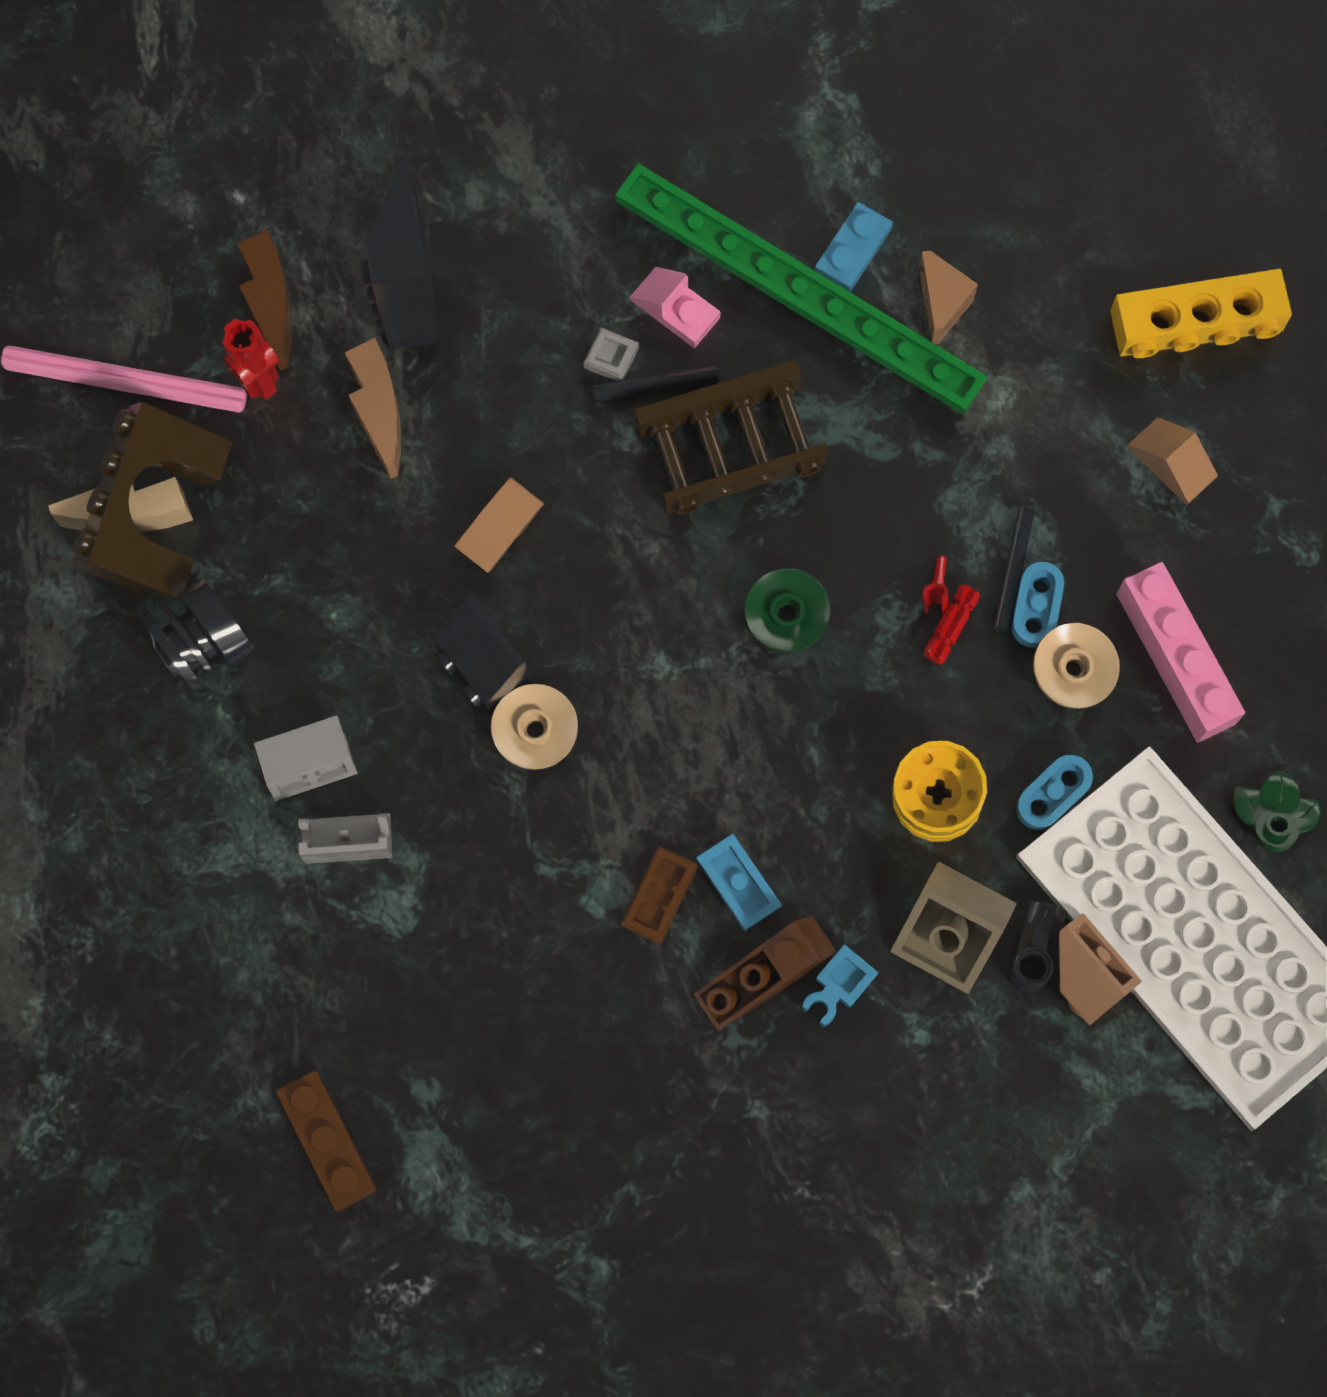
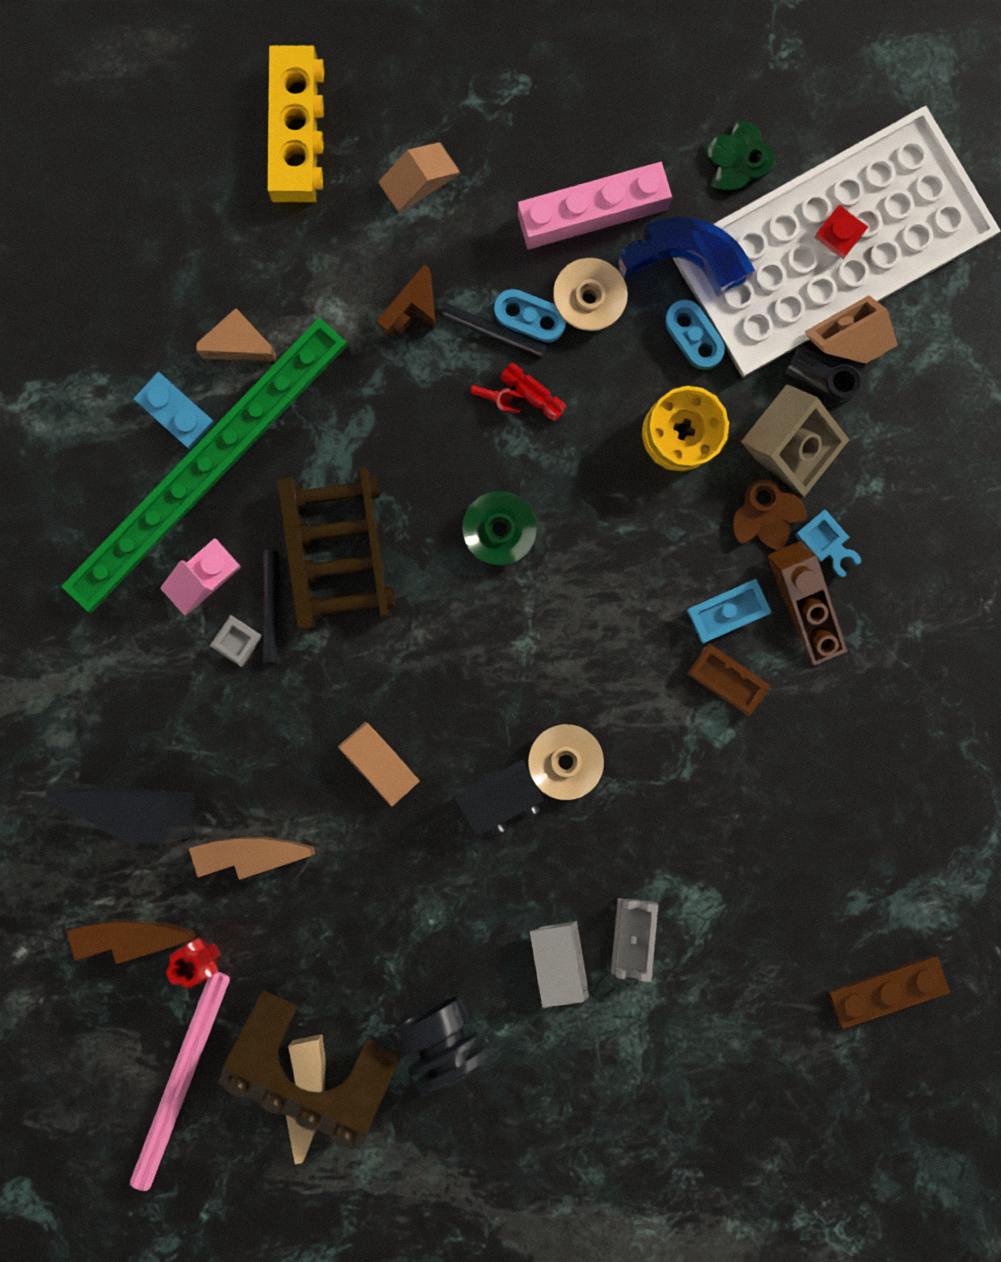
camera: 80 degrees left, 10 degrees up
none -> reddish brown slope [376,265,436,338]
none -> clear blue arch [617,217,755,297]
none -> reddish brown plate [733,479,807,551]
none -> red plate [814,205,868,260]

